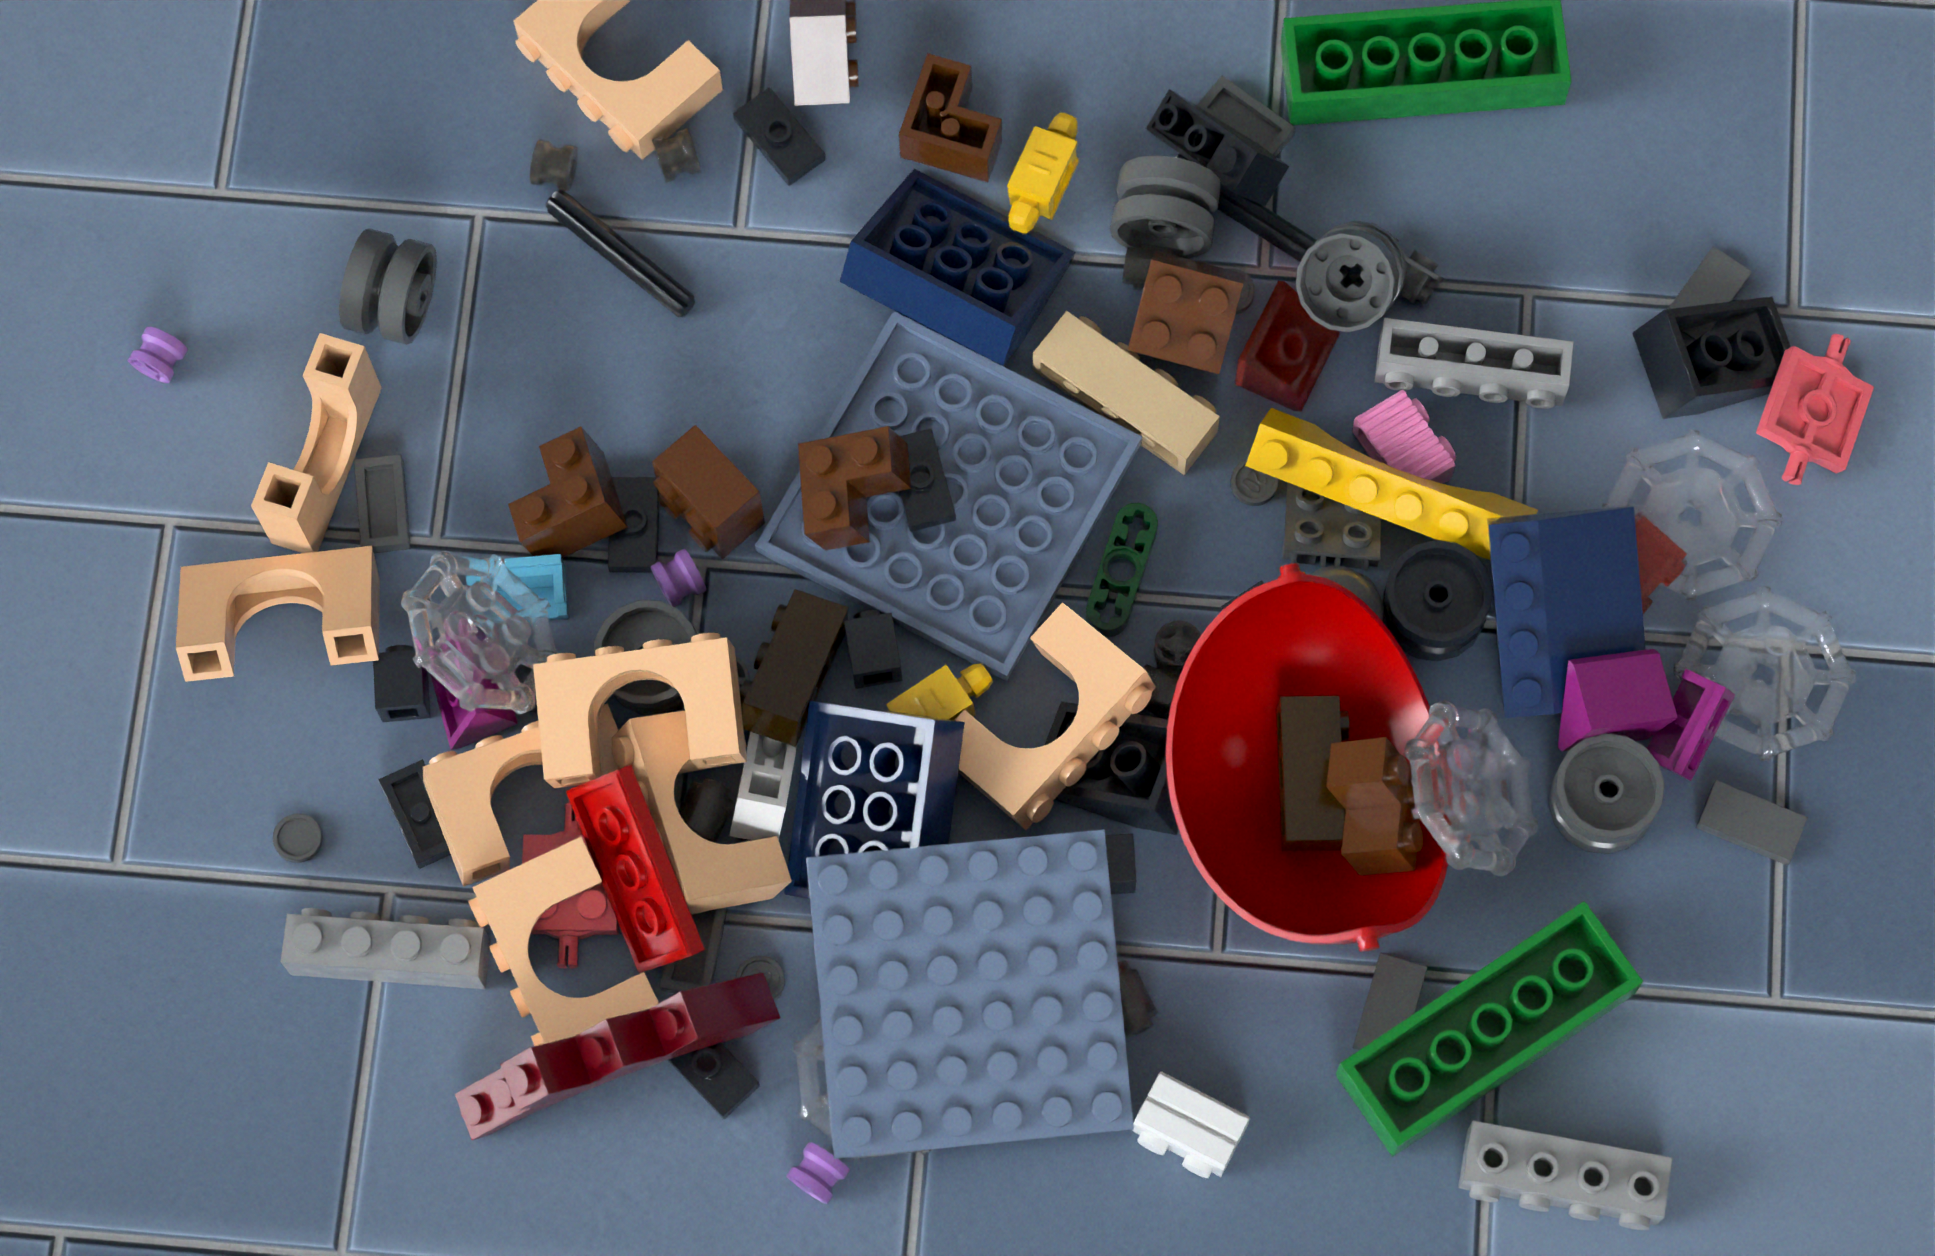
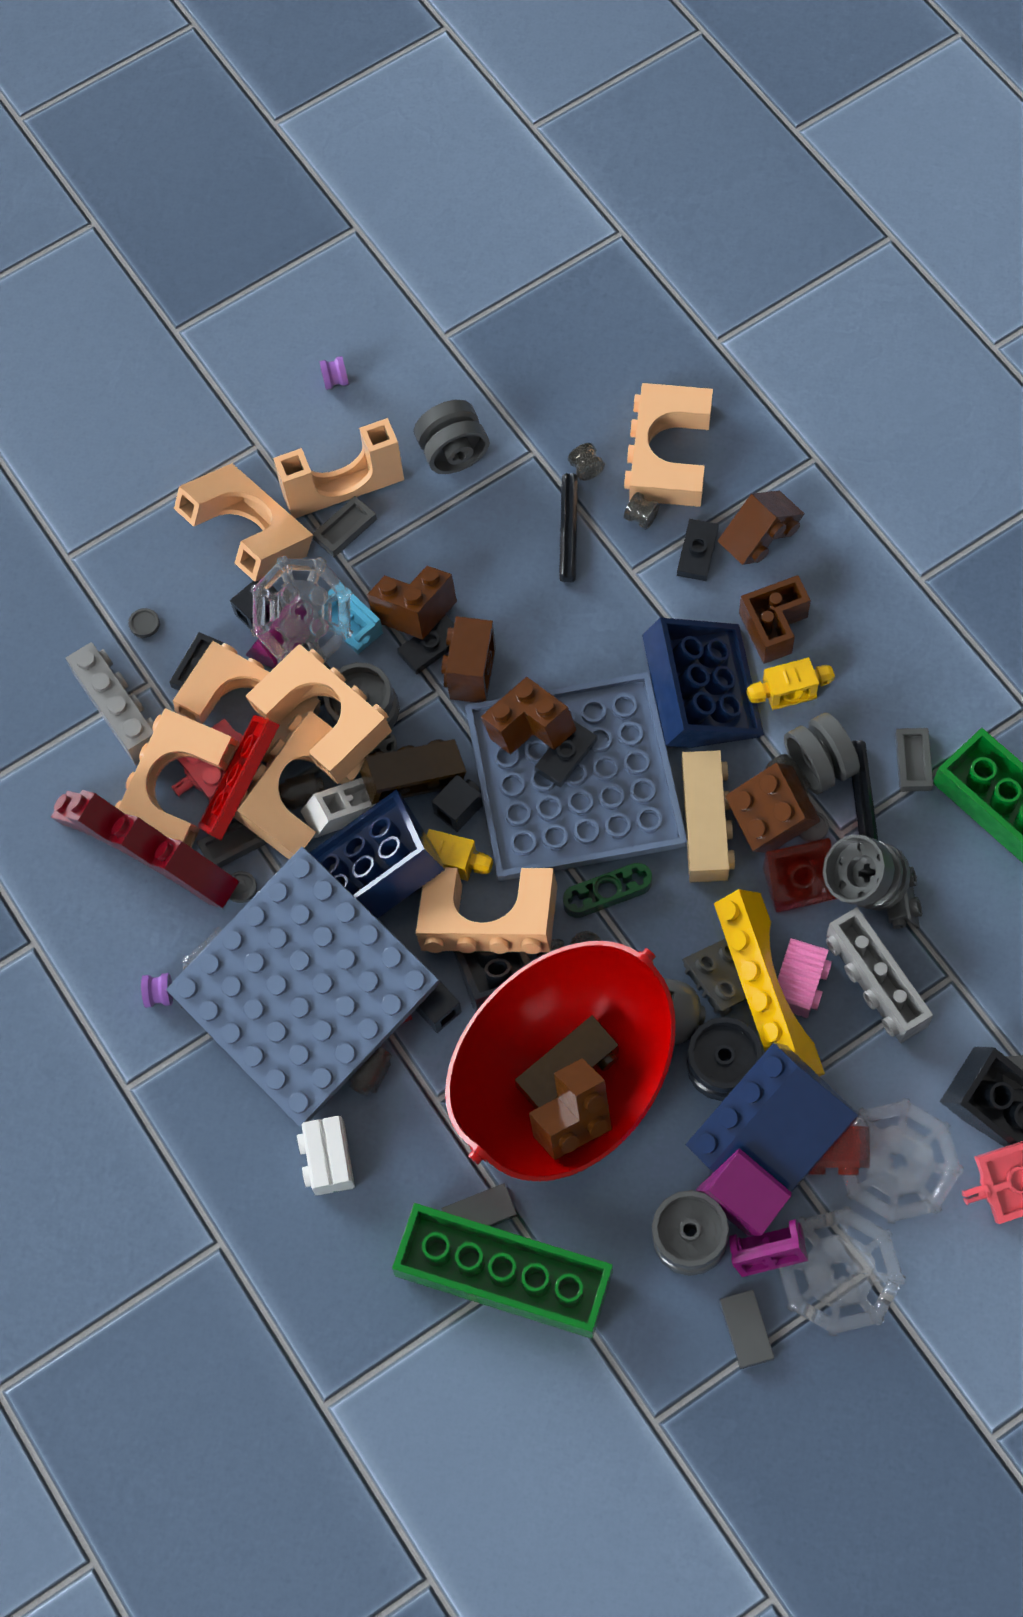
camera: 55 degrees right, 5 degrees down
medium lavender wheel [651,548,707,607] -> none
black plate [667,1043,760,1120] -> none
black slope [1146,89,1290,206] -> none
dark grey piece [1230,460,1278,506] -> none
clear plate [1404,700,1539,877] -> none
light grey brick [1458,1121,1673,1230] -> none

